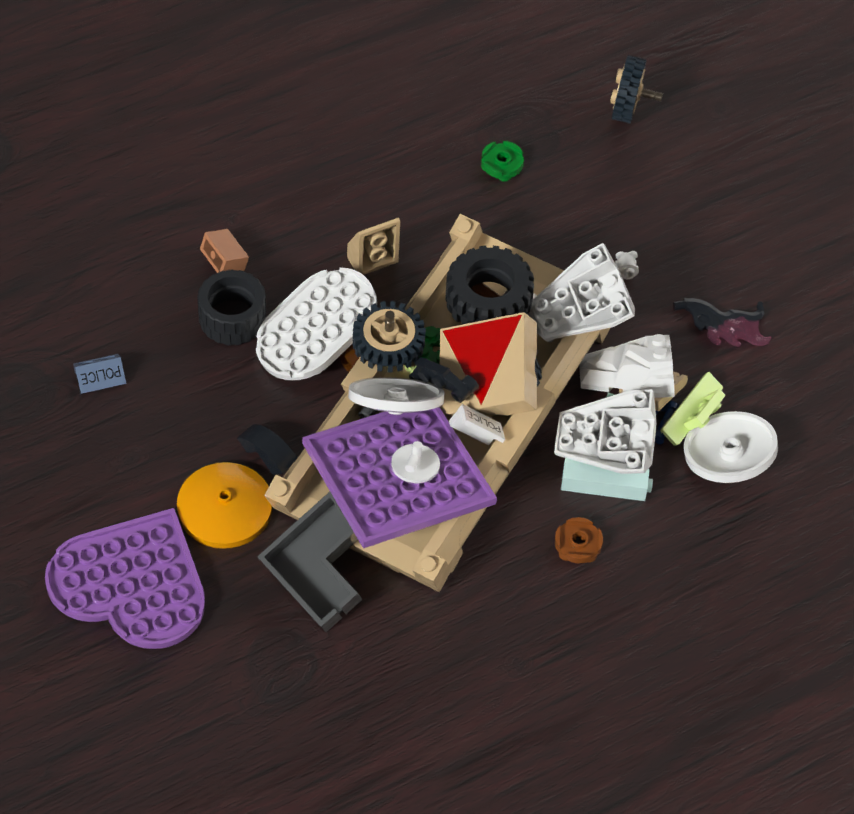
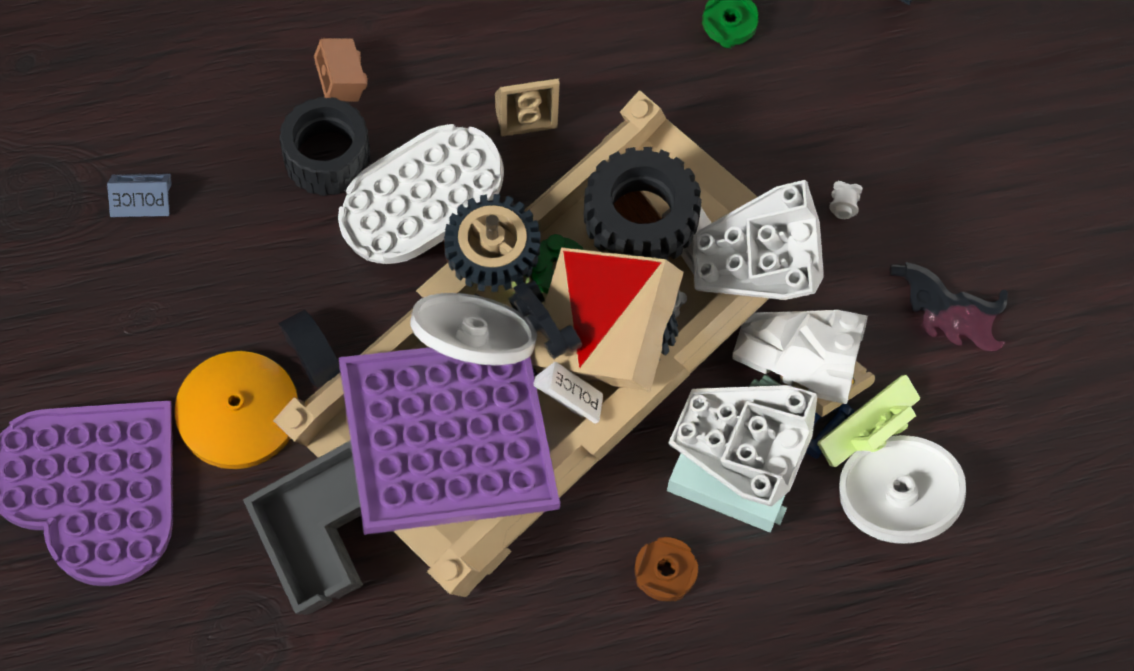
camera: 15 degrees right, 10 degrees up
white shield [391,441,440,483] -> none

